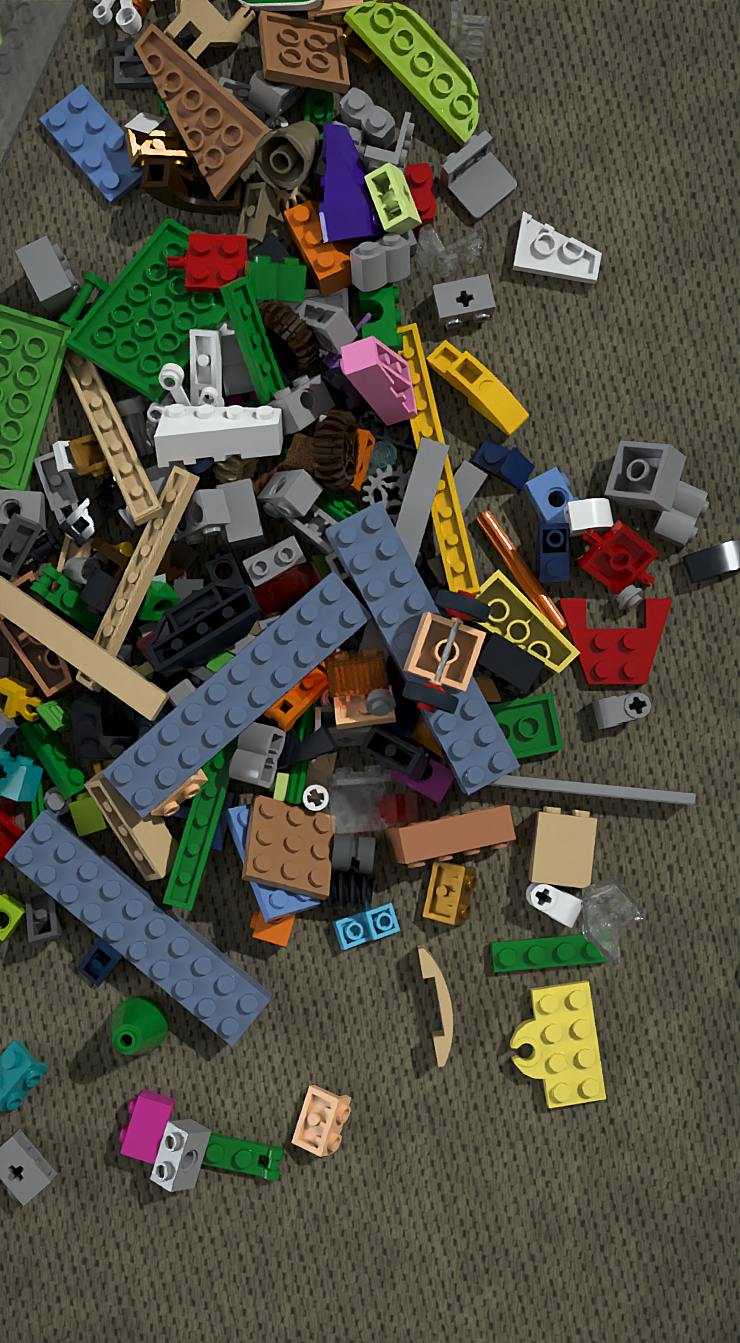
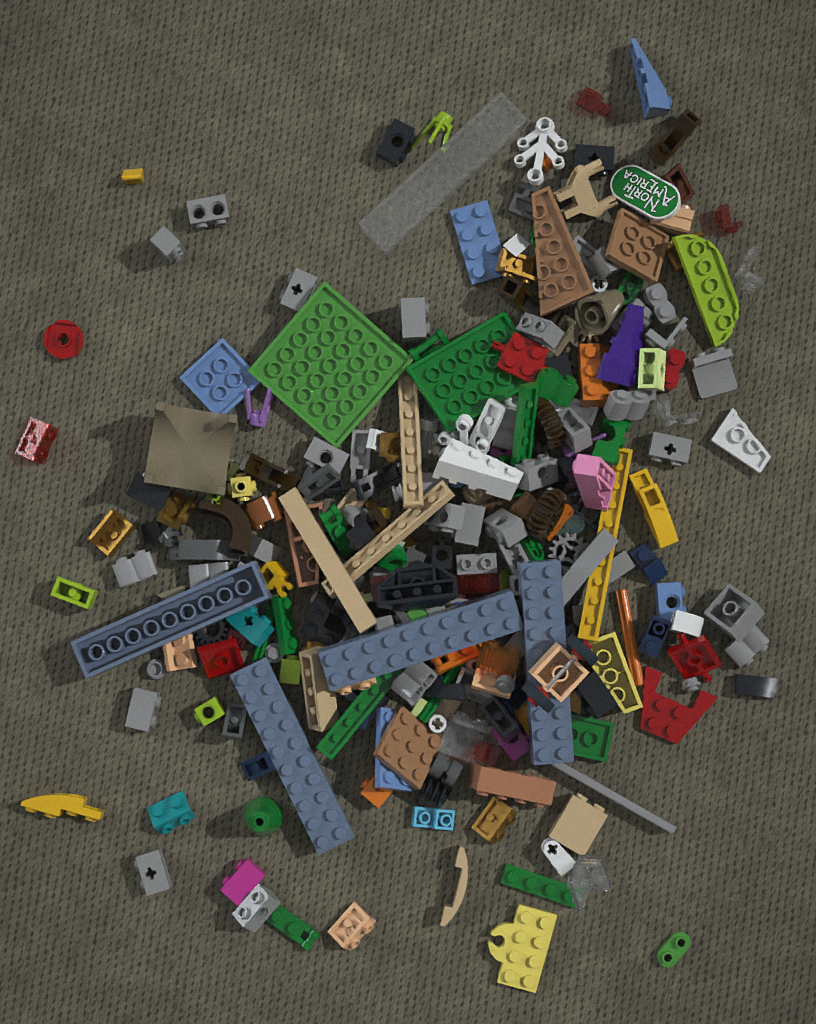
camera: 20 degrees right, 0 degrees up
bright green slope [36,698,73,732] -> none
light grey piece [592,692,651,730] -> none
none -> light grey brick [516,312,565,349]

